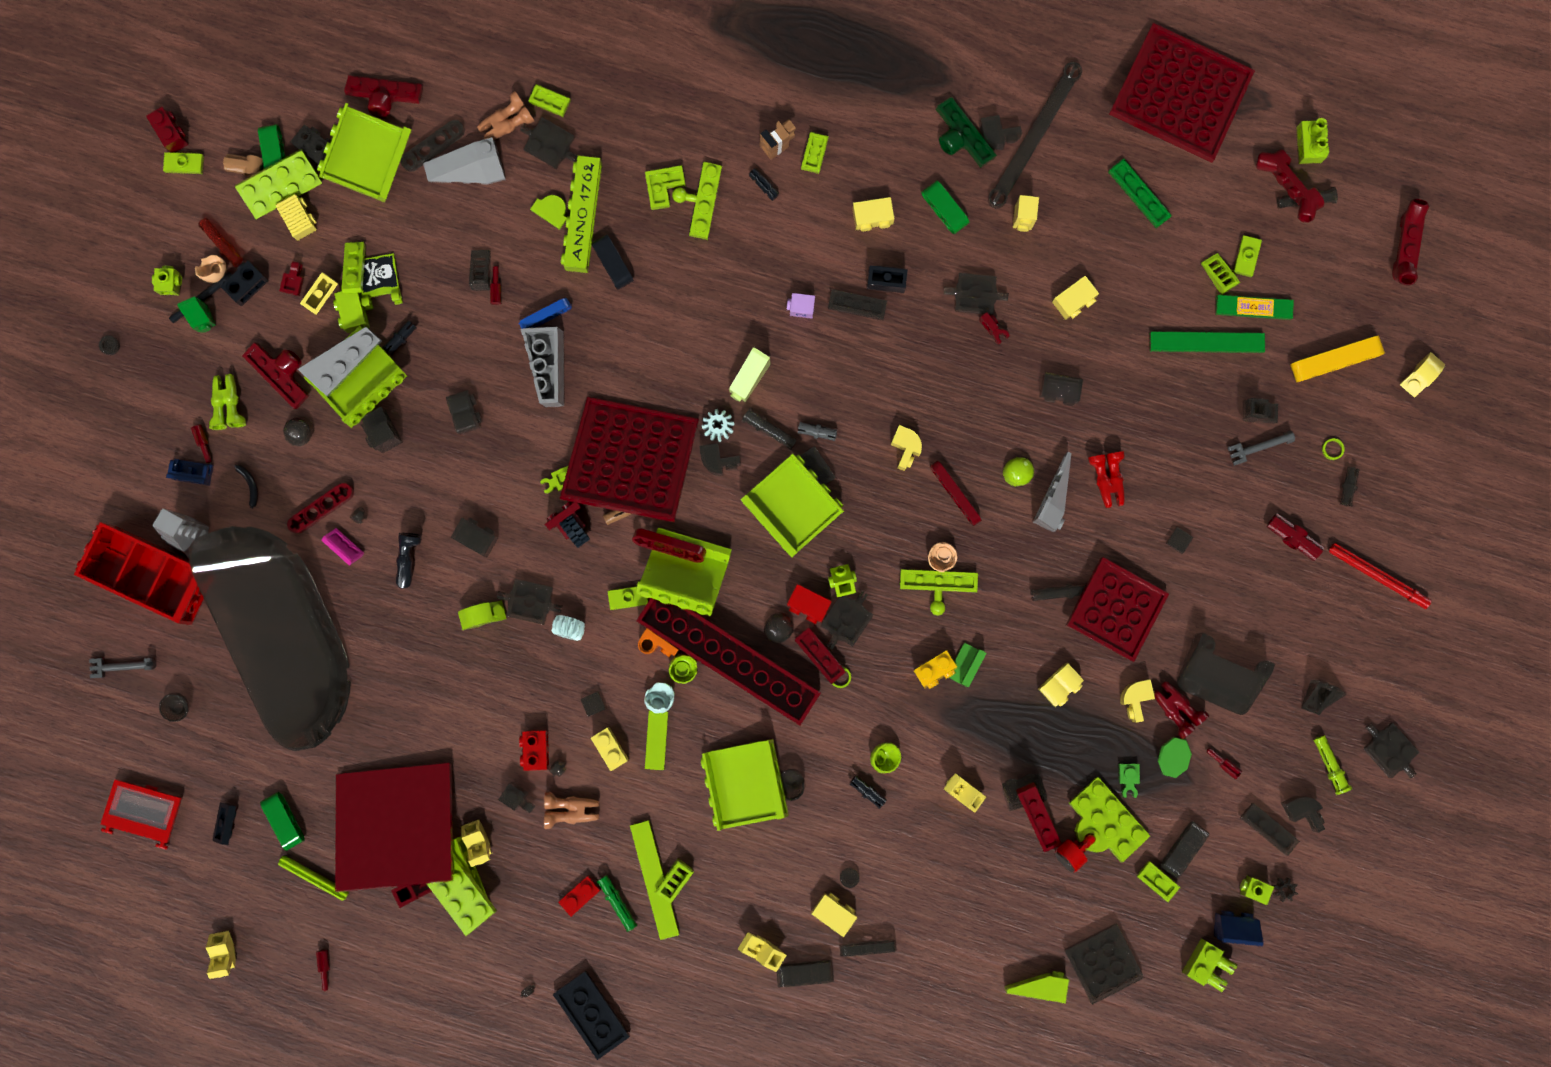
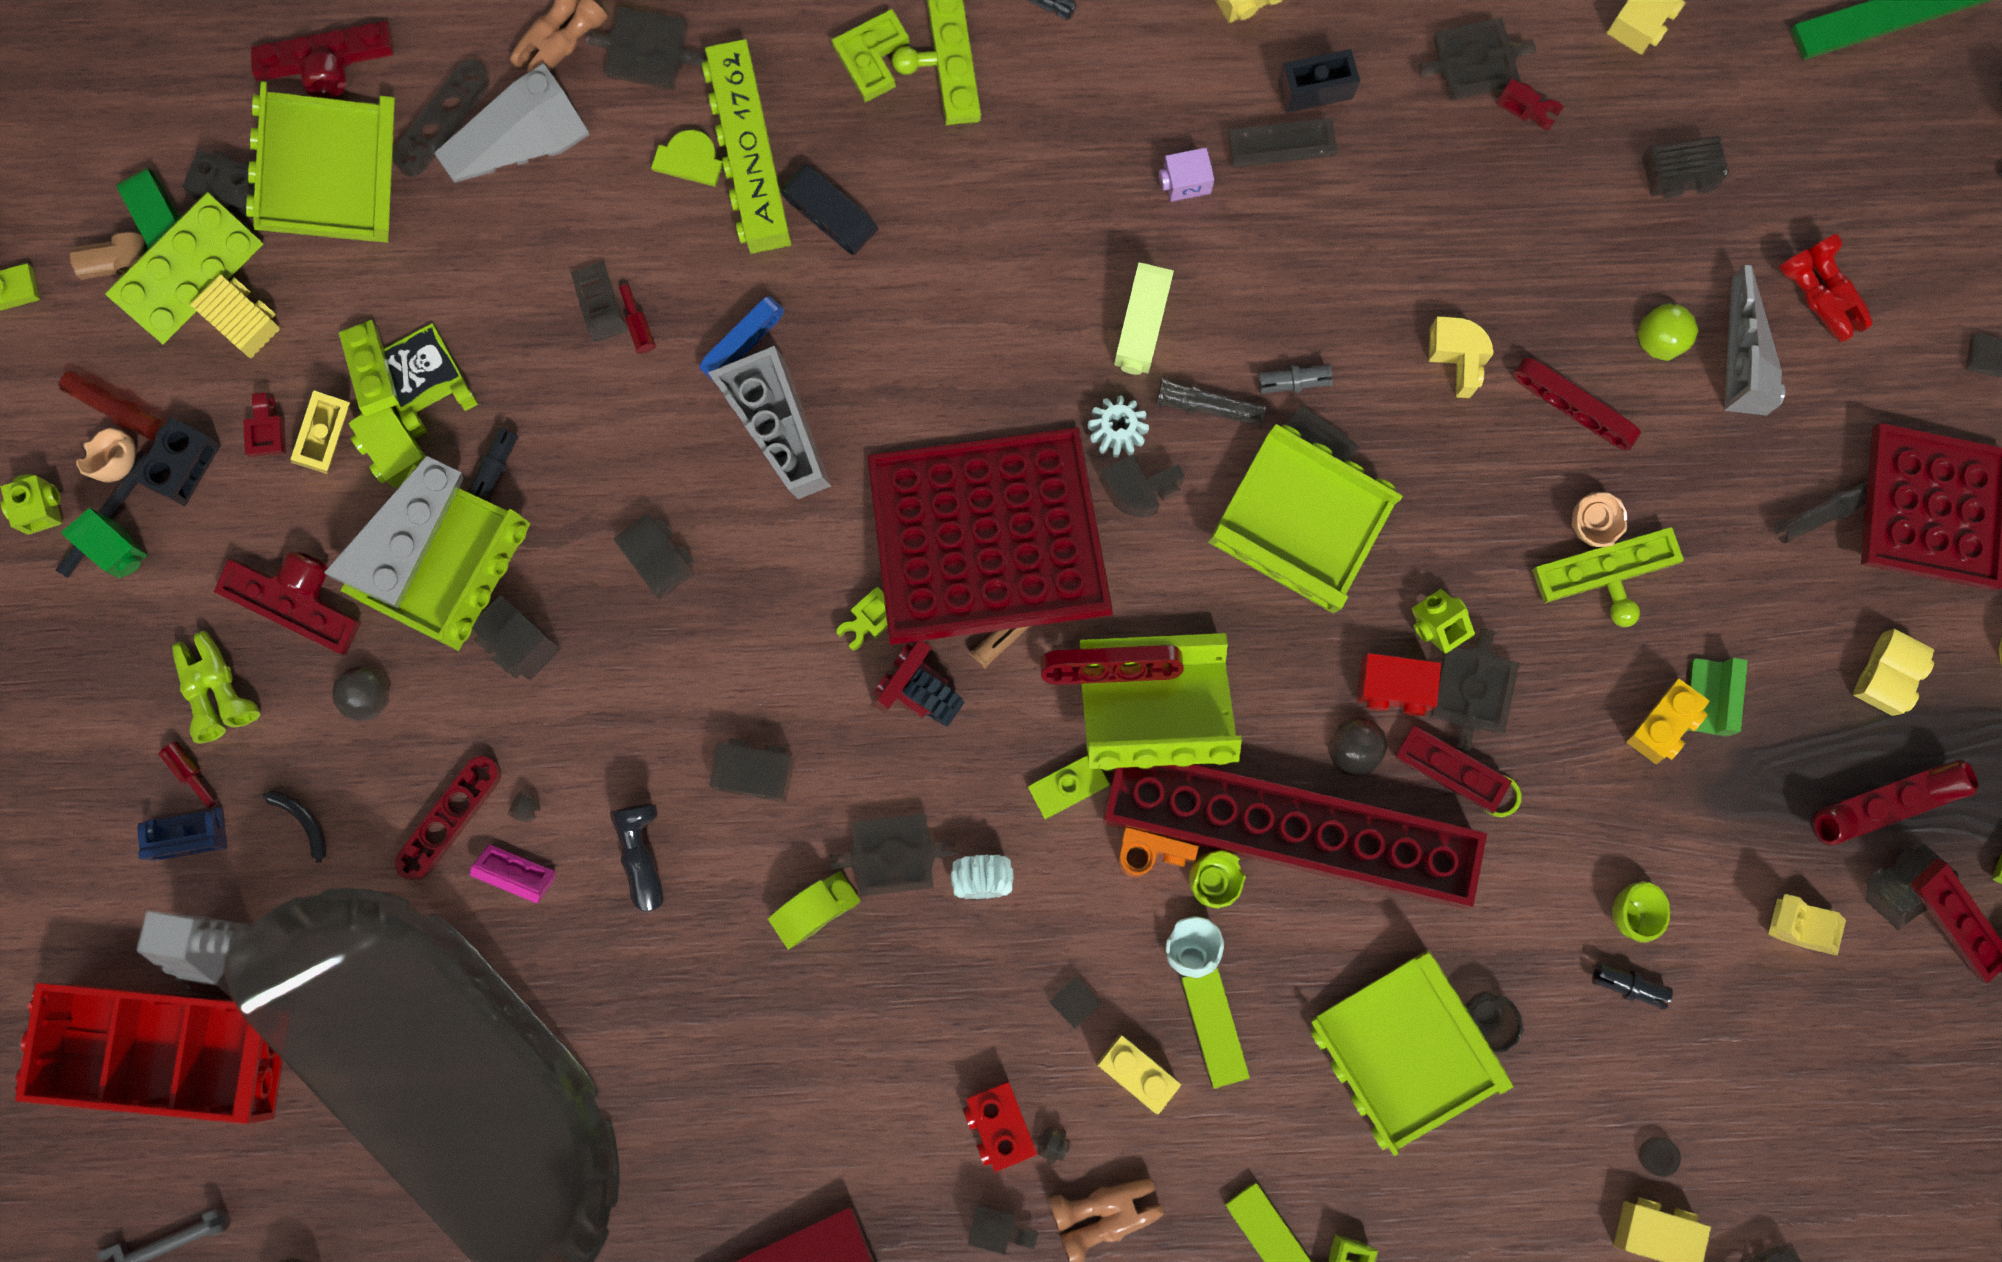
camera: 25 degrees left, 5 degrees down
none -> dark red plate [1811,759,1979,846]

